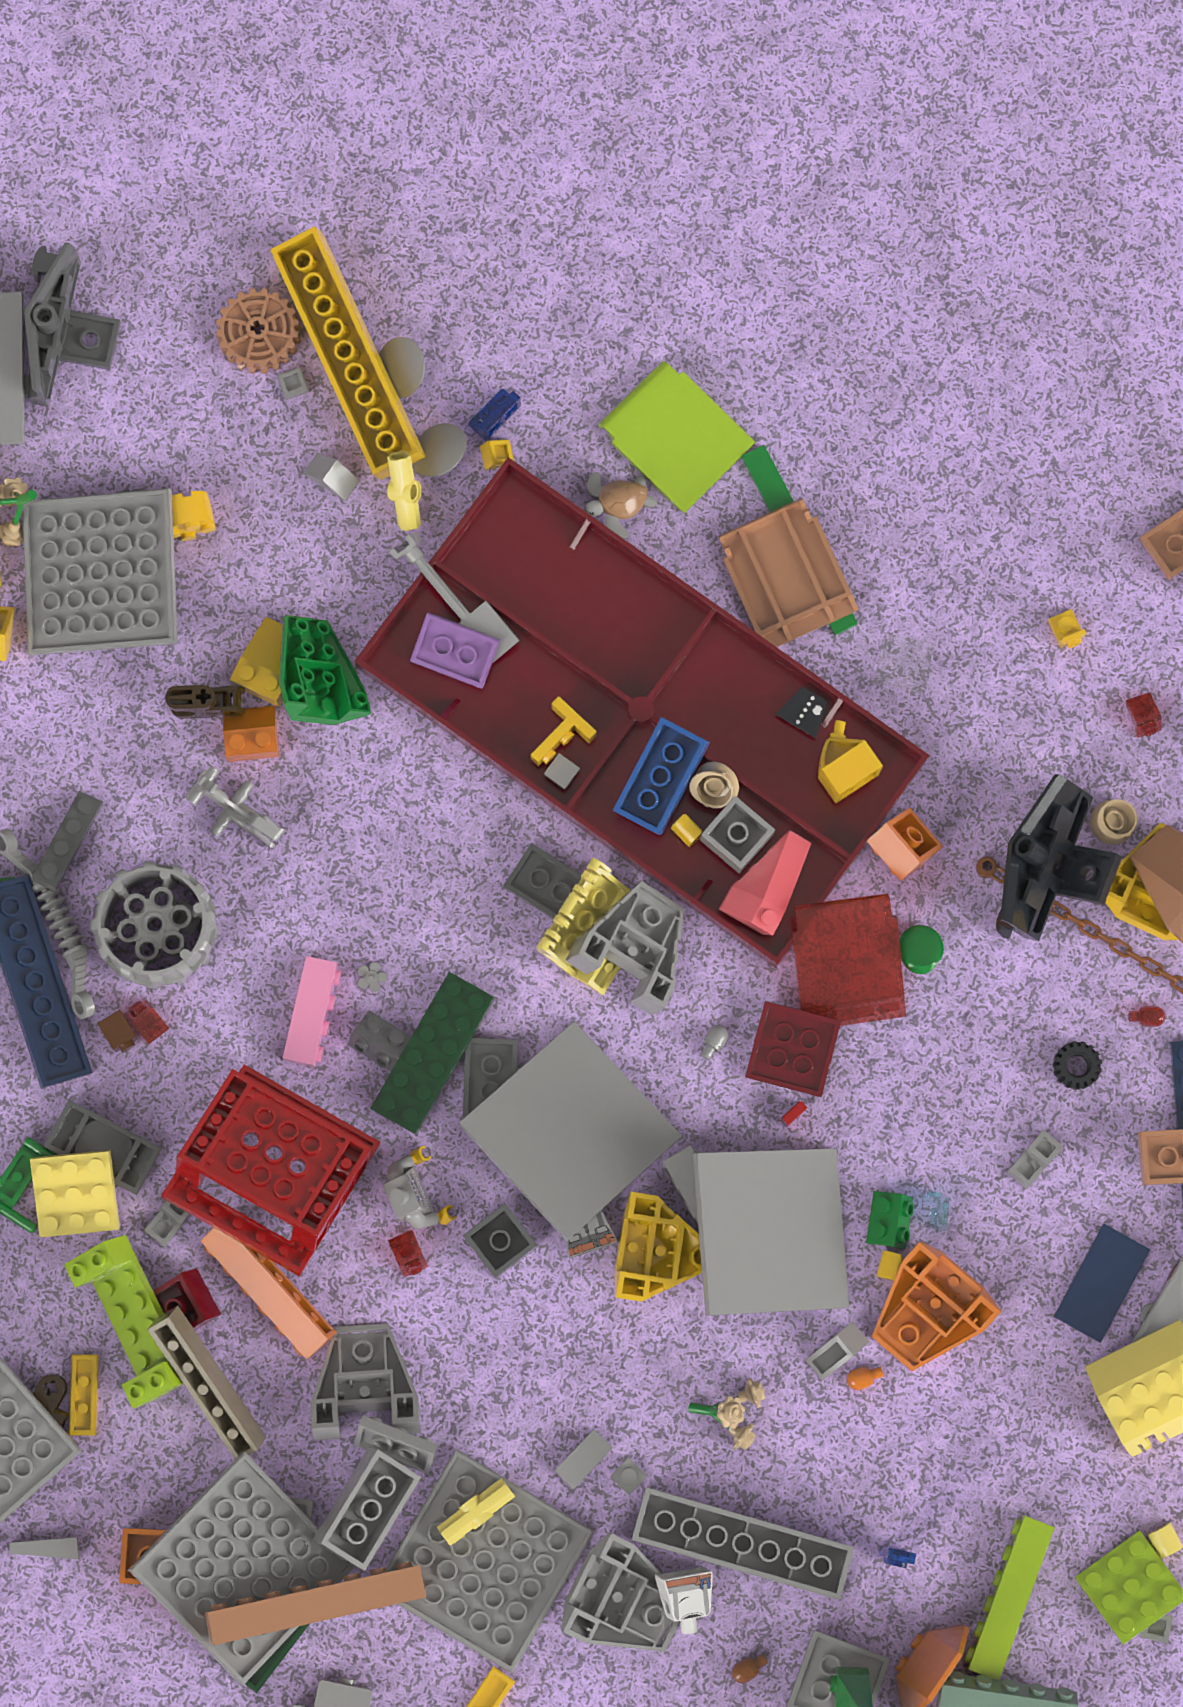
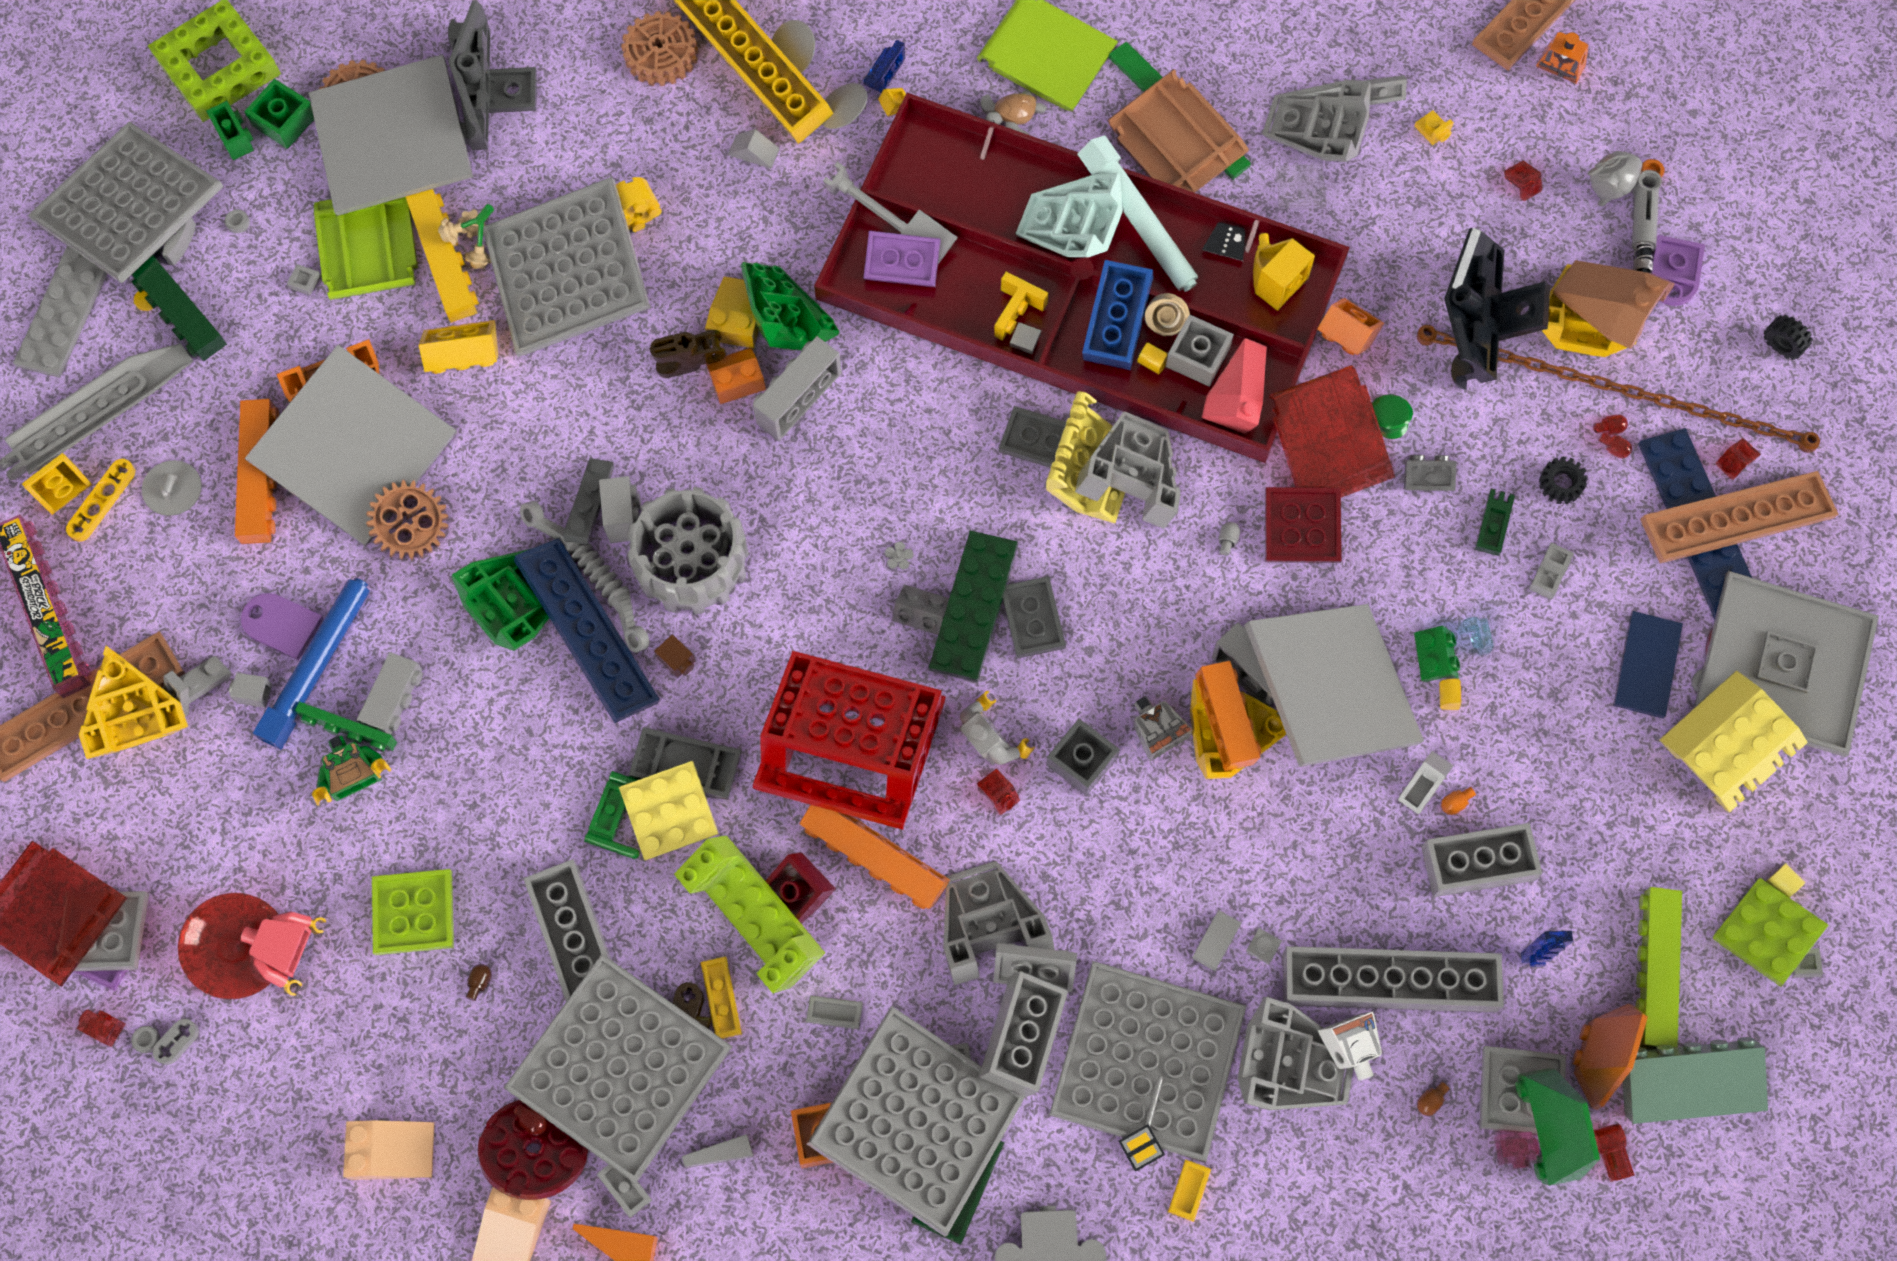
camera: 10 degrees left, 10 degrees down
clear red bracket [126,999,170,1045] -> none
light grey slope [144,1200,191,1249] -> none
dark tan brick [147,1306,266,1459] -> none
light grey piece [186,765,285,849] -> none
nougat brick [204,1561,426,1645] -> none
light grey tile [277,367,310,400] -> none
bright pink brick [283,956,342,1067] -> none
light yellow piece [387,451,421,531] -> none
light yellow piece [437,1478,515,1546] -> none
light grey tile [459,1022,682,1241] -> none
tan plant [688,1377,766,1450] -> none
red tile [781,1101,808,1127] -> none
orange wedge [871,1241,1001,1371] -> none
tan piece [1090,799,1137,845] -> none
none -> light grey brick [599,476,641,543]
none -> light grey brick [753,336,842,441]
none -> light grey tile [806,995,863,1030]
none -> light aqua wedge [1016,173,1123,257]
none -> light aqua brick [1078,136,1198,292]
none -> piece [1118,1076,1165,1172]
none -> orange brick [1195,661,1261,771]
none -> light grey wedge [1262,80,1371,162]
none -> light grey hinge [1364,75,1407,105]
none -> flat silver bracket [1403,455,1457,491]
none -> light grey brick [1421,823,1543,897]
none -> dark green hinge [1475,488,1515,556]
none -> clear red cylinder [1598,433,1632,459]

